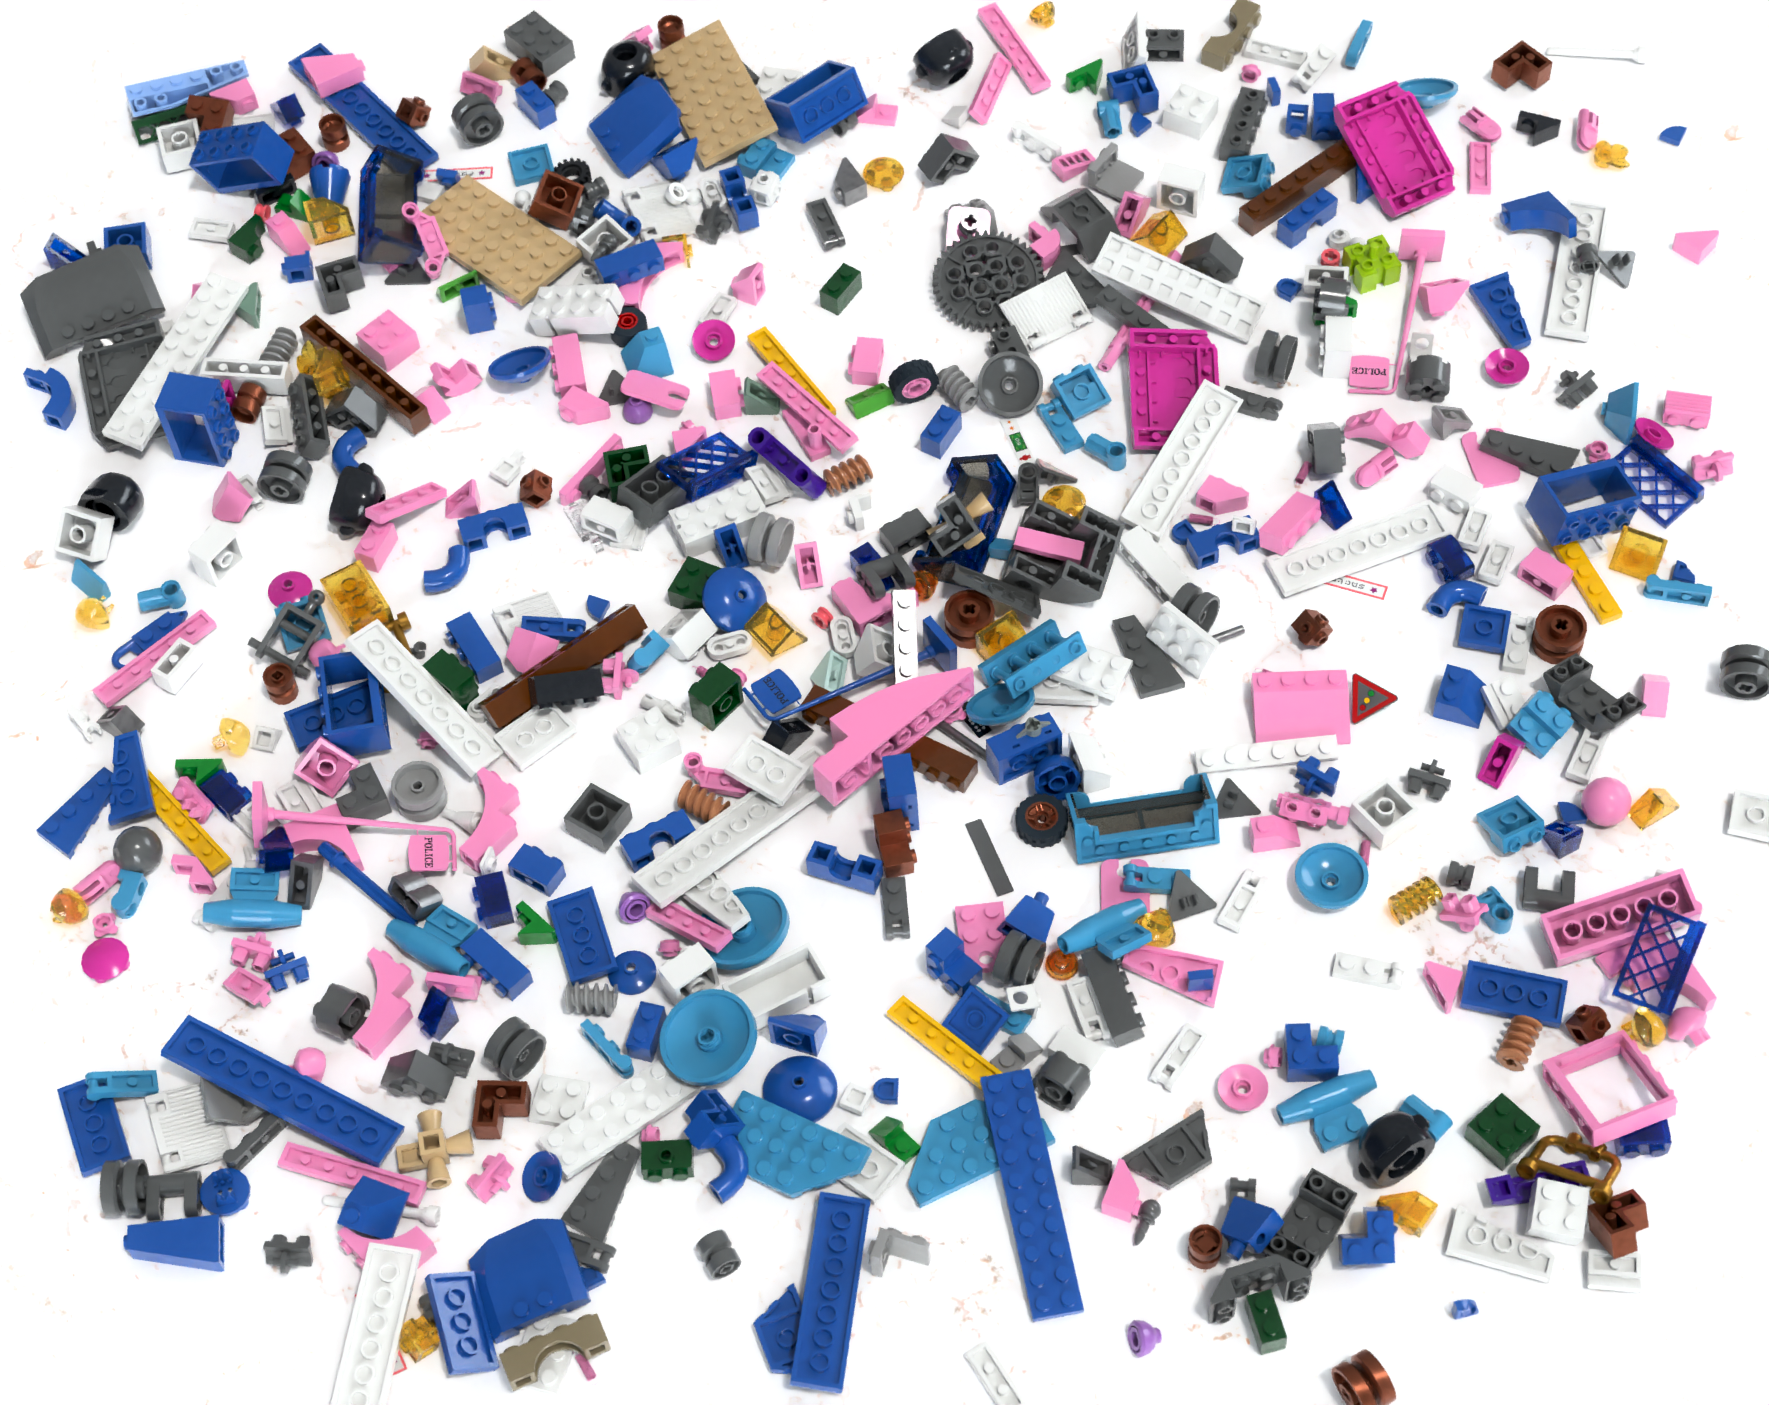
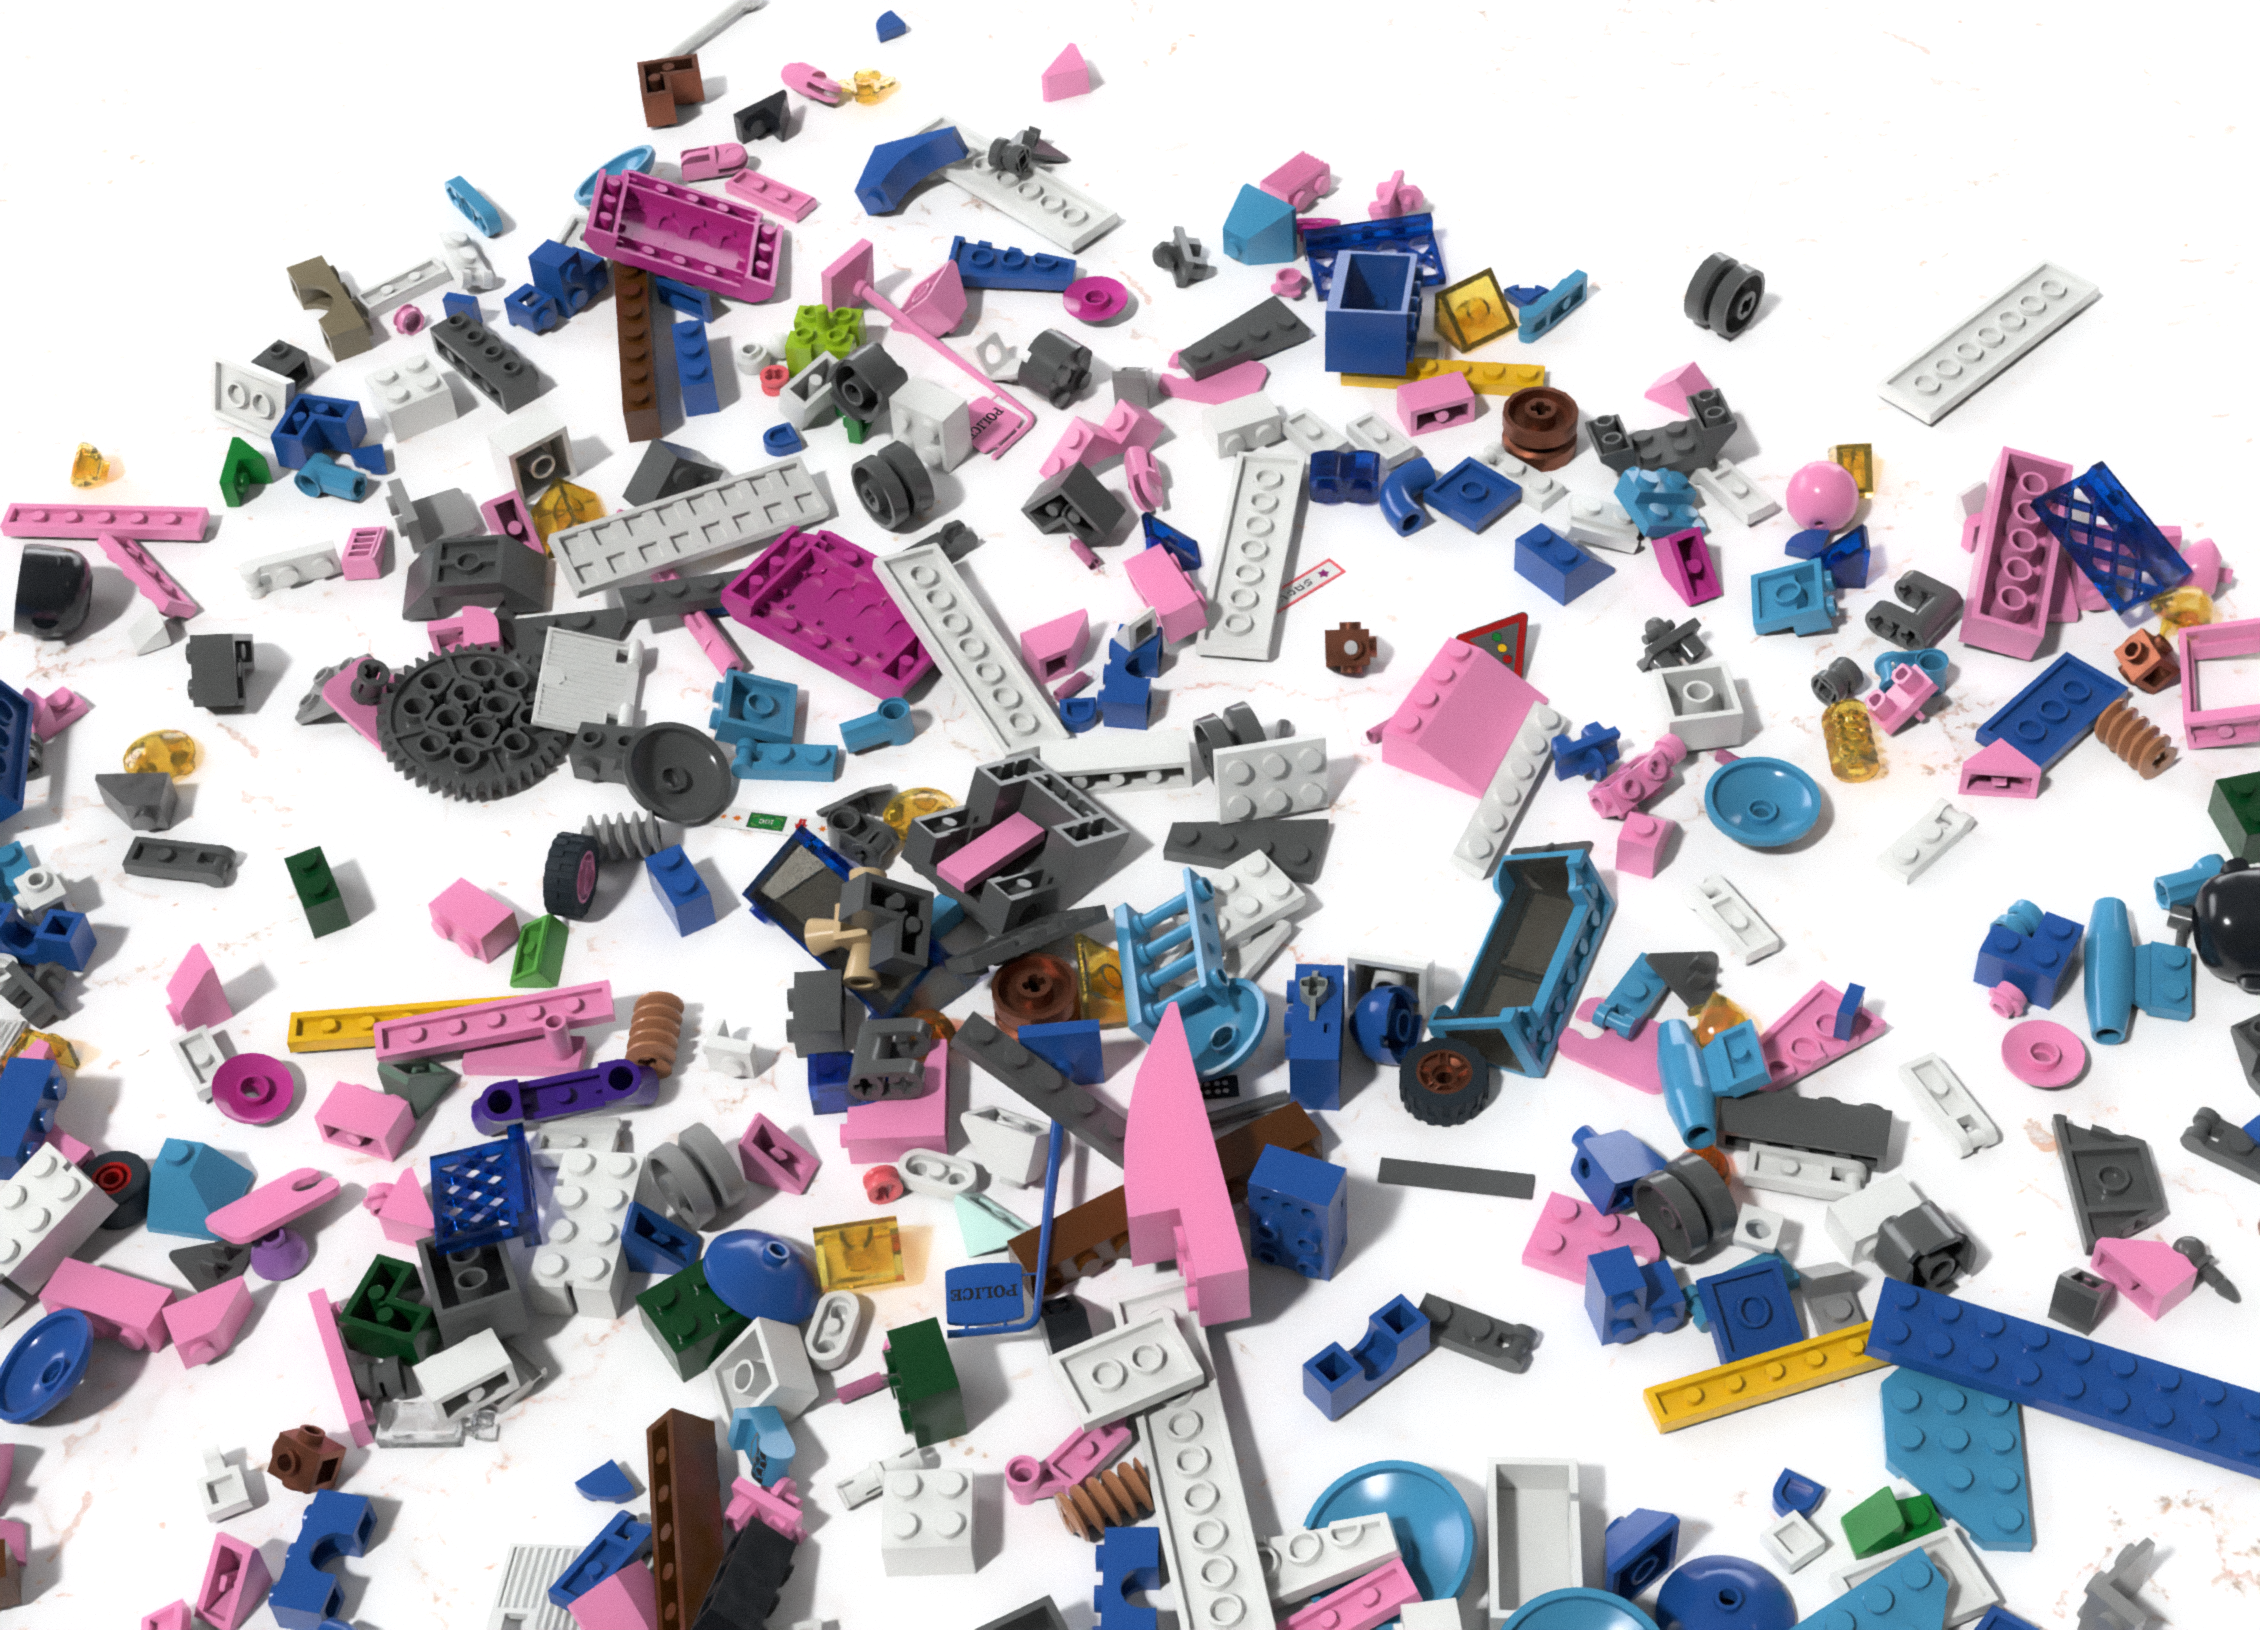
camera: 60 degrees left, 10 degrees down
copper brick [873,809,917,878] -> none
dark azure plate [1220,153,1275,198] -> none

